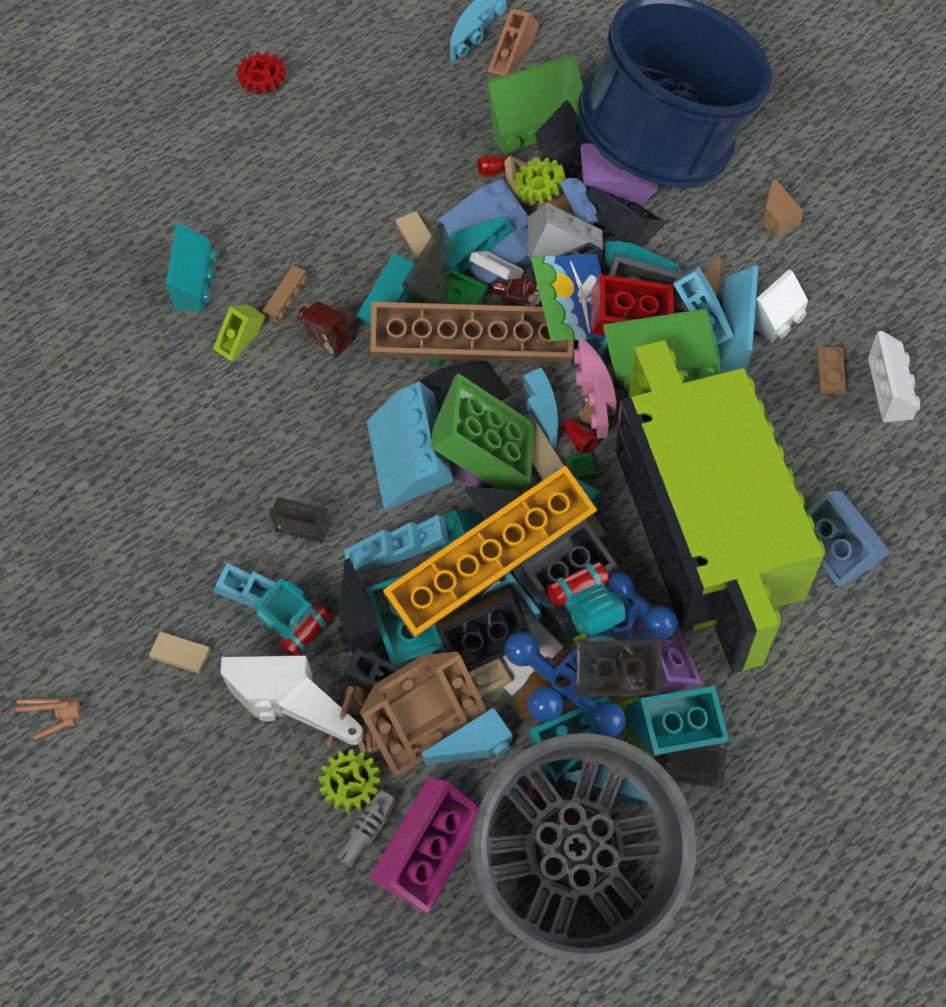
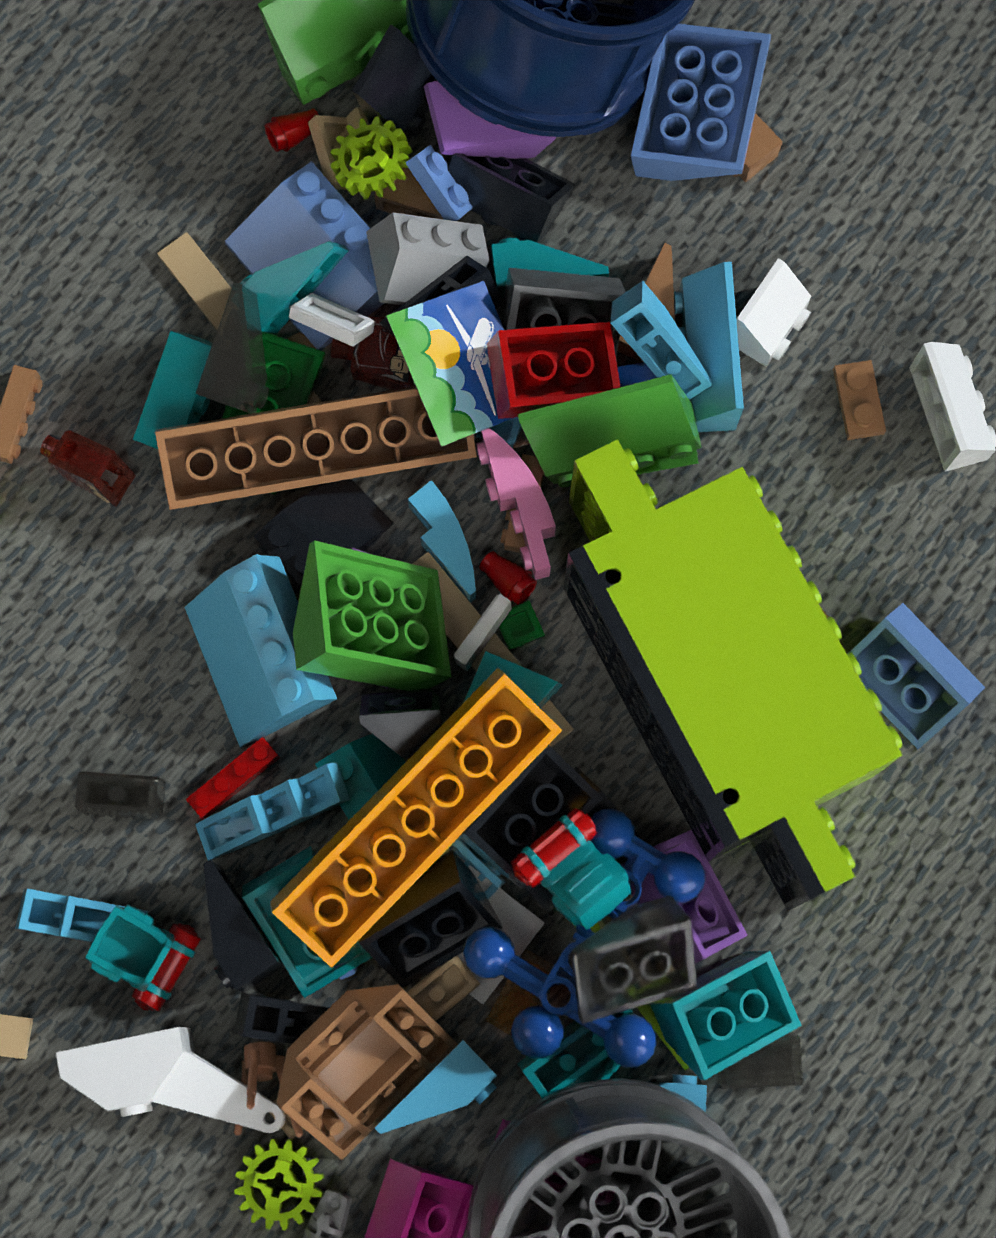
camera: 15 degrees left, 15 degrees up
none -> red piece [186,737,280,820]
none -> white tile [454,594,512,671]
none -> medium blue slope [631,24,771,181]

